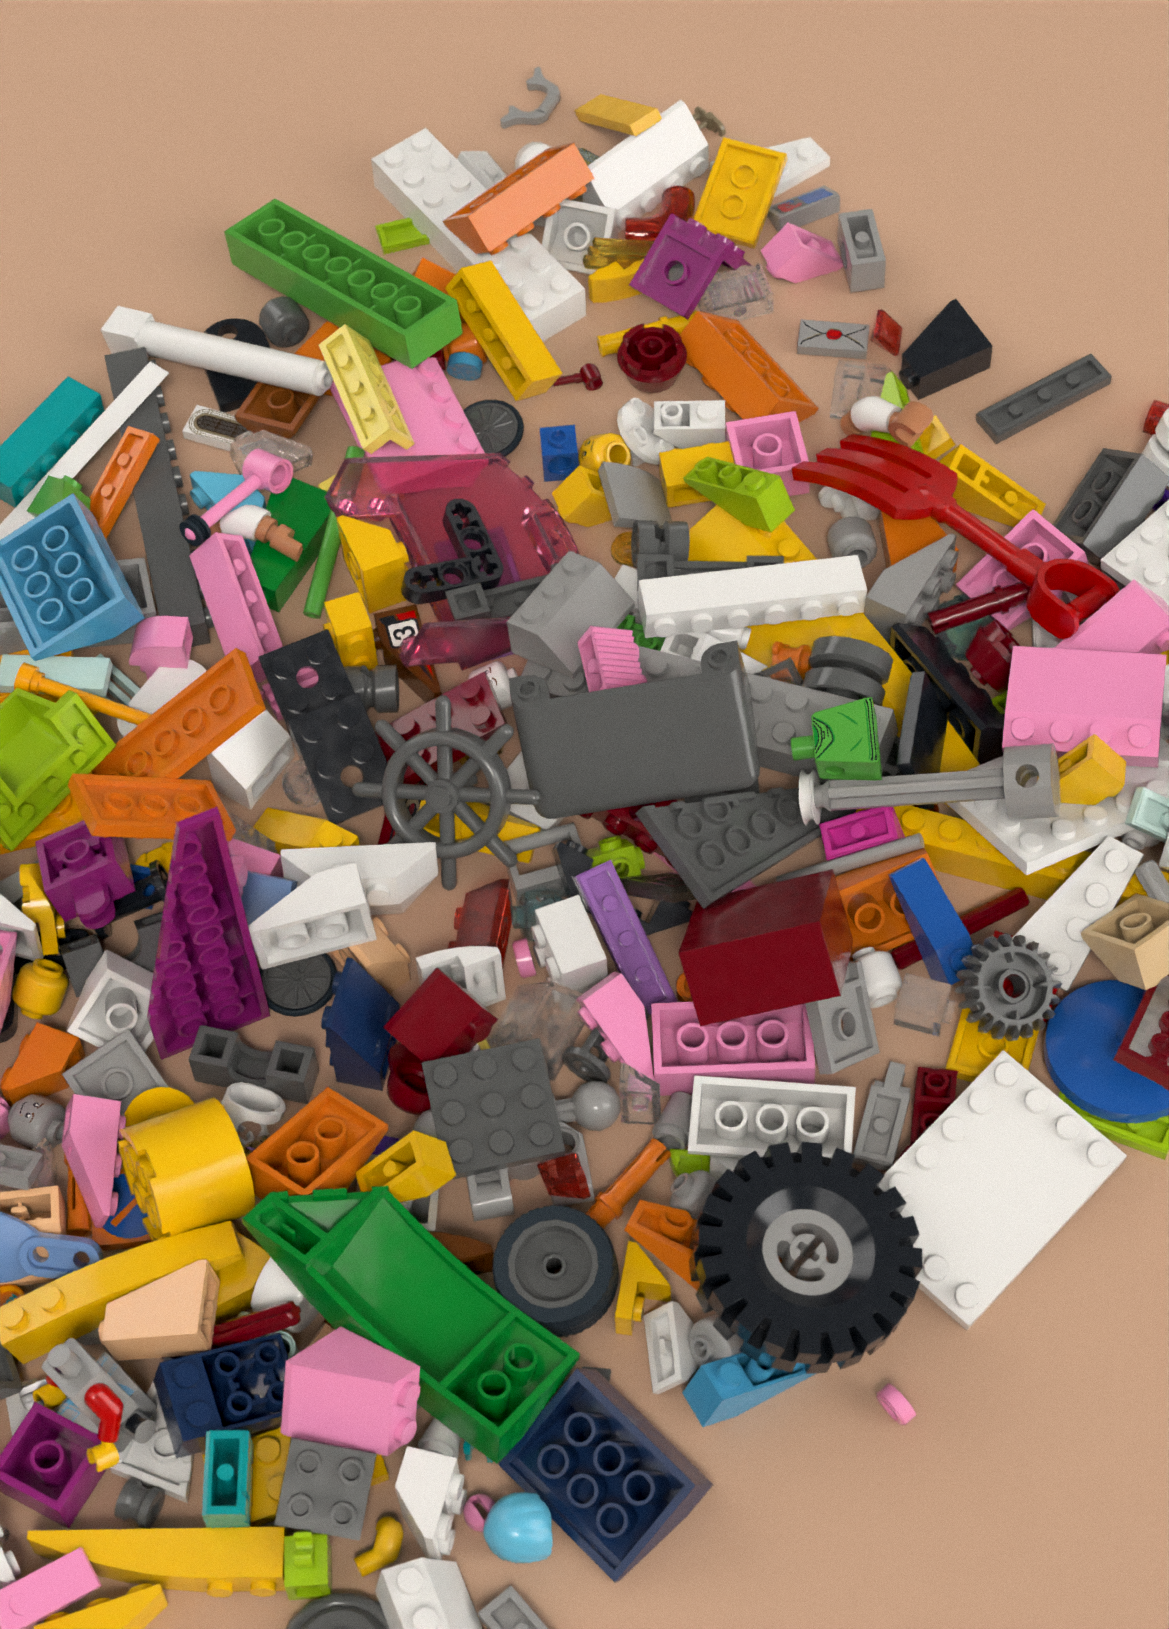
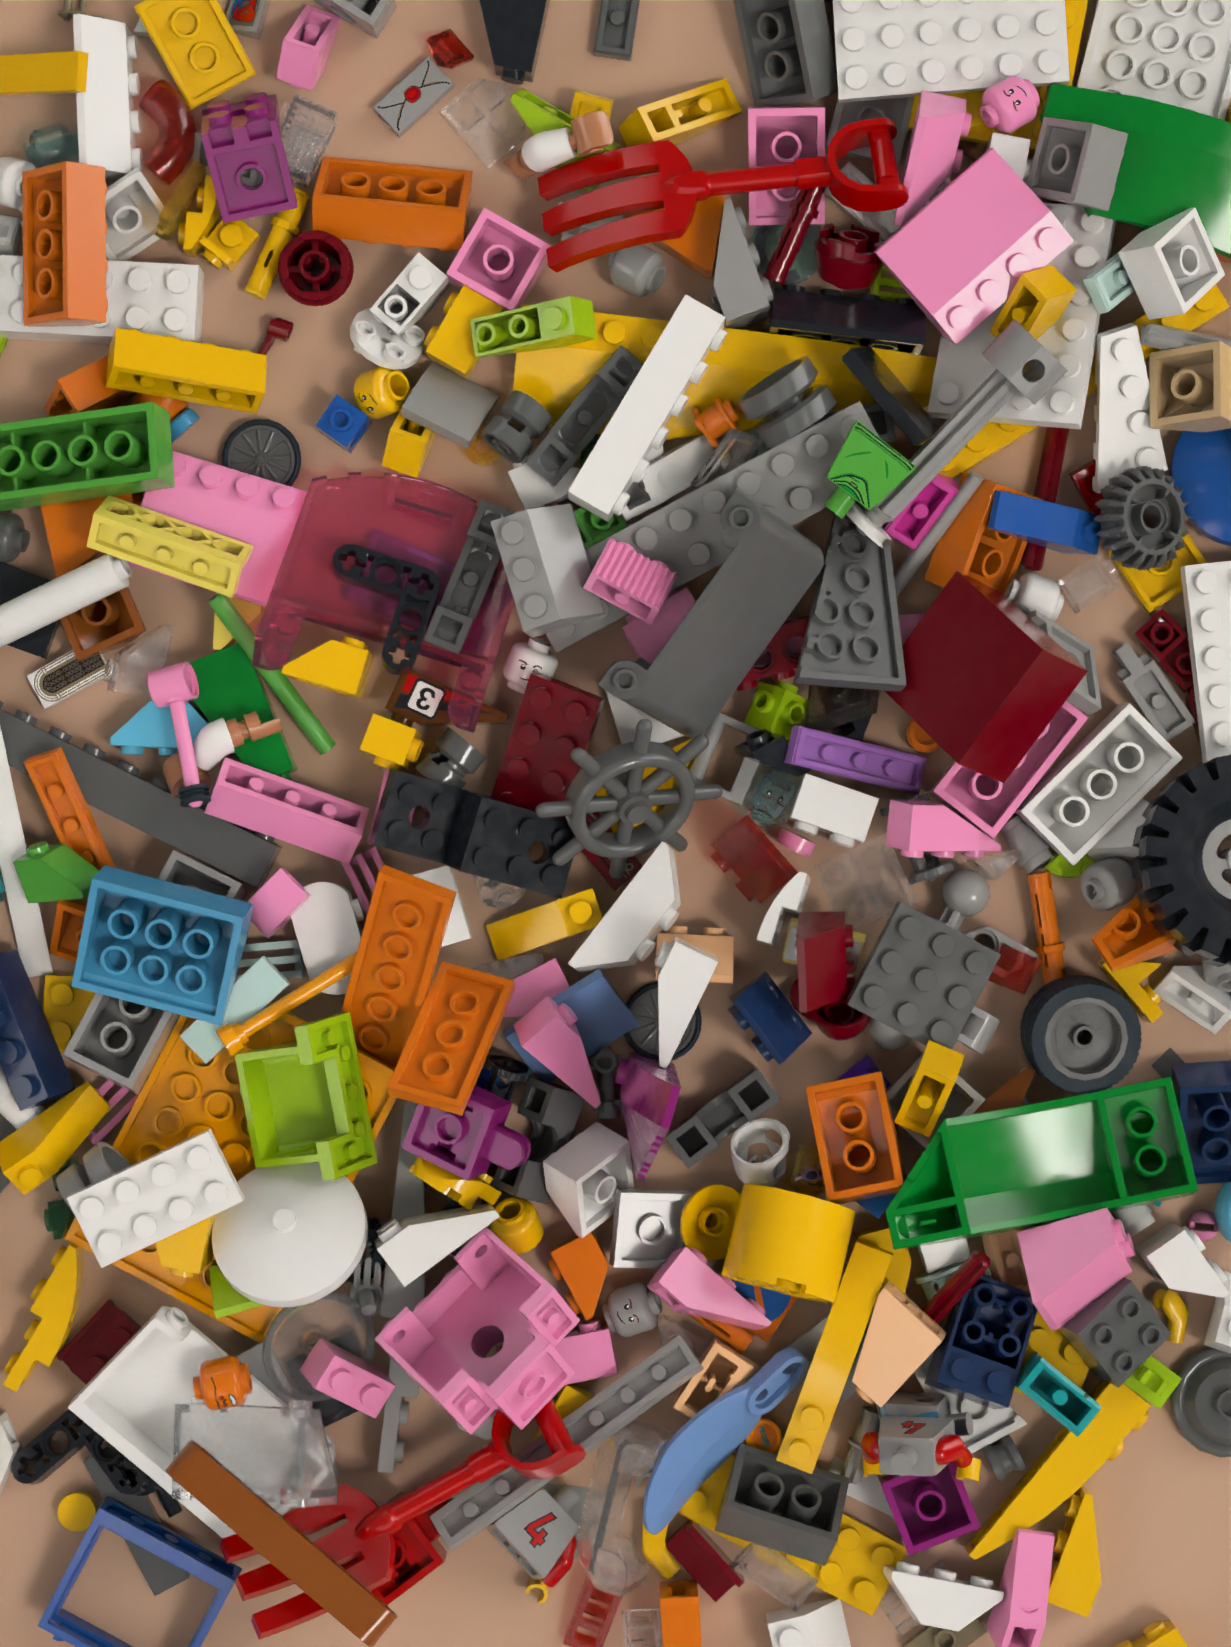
camera: 45 degrees left, 30 degrees up
none -> yellow bracket [198,220,260,272]

